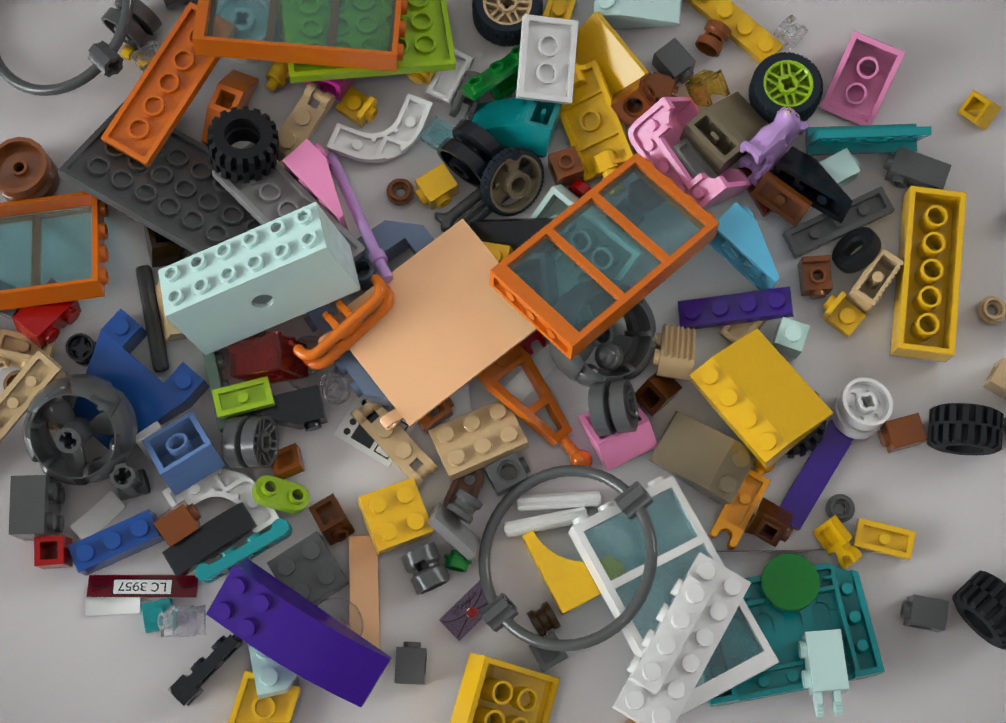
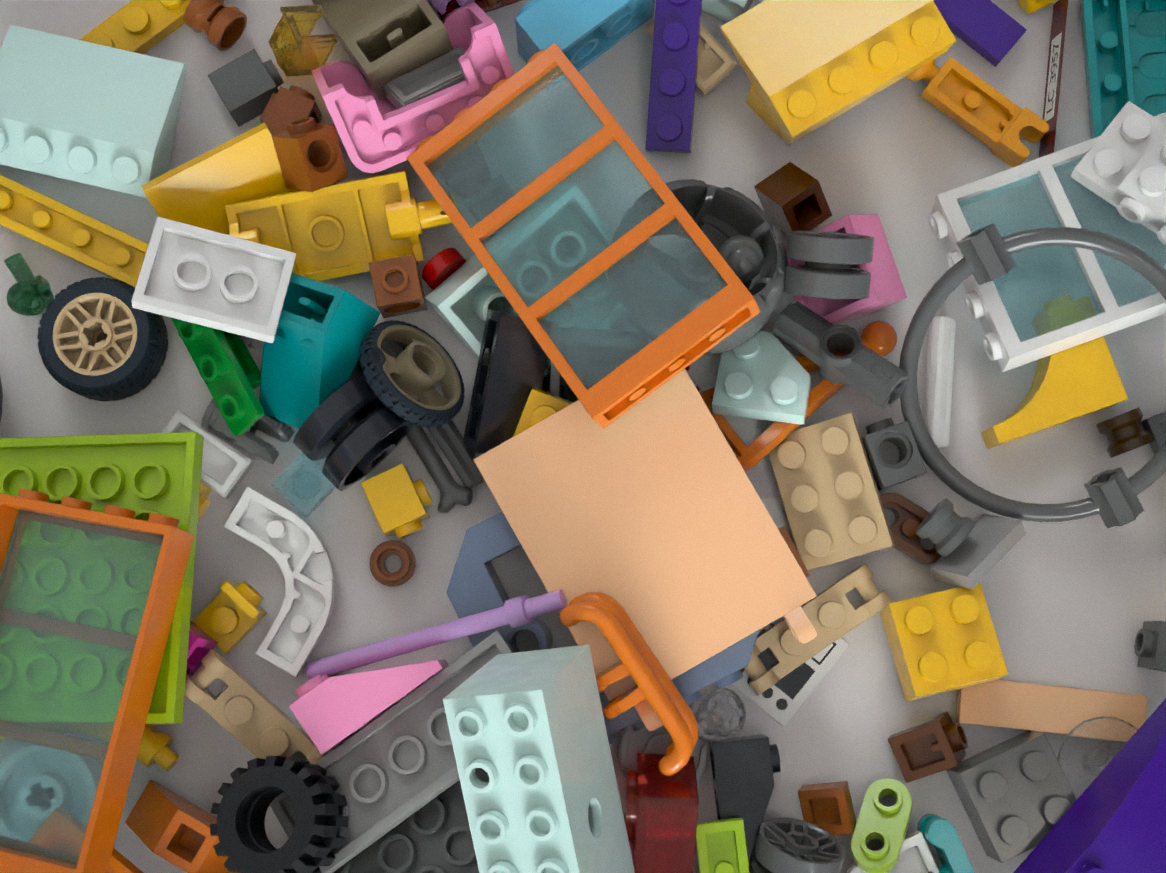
camera: 85 degrees left, 5 degrees up
dark grey wheel [401,542,451,595] -> none
clear purple tile [439,580,488,642] -> none
green plate [444,550,472,572] -> none
white axle [504,507,587,538] -> none
dark tan slope [649,411,756,504] -> none
tan brick [652,324,696,381] -> none
reddish brown window [744,497,794,547] -> none
green tile [760,553,820,612] -> none
none -> light aqua plate [712,331,811,425]
none -> dark grey piece [773,301,909,409]

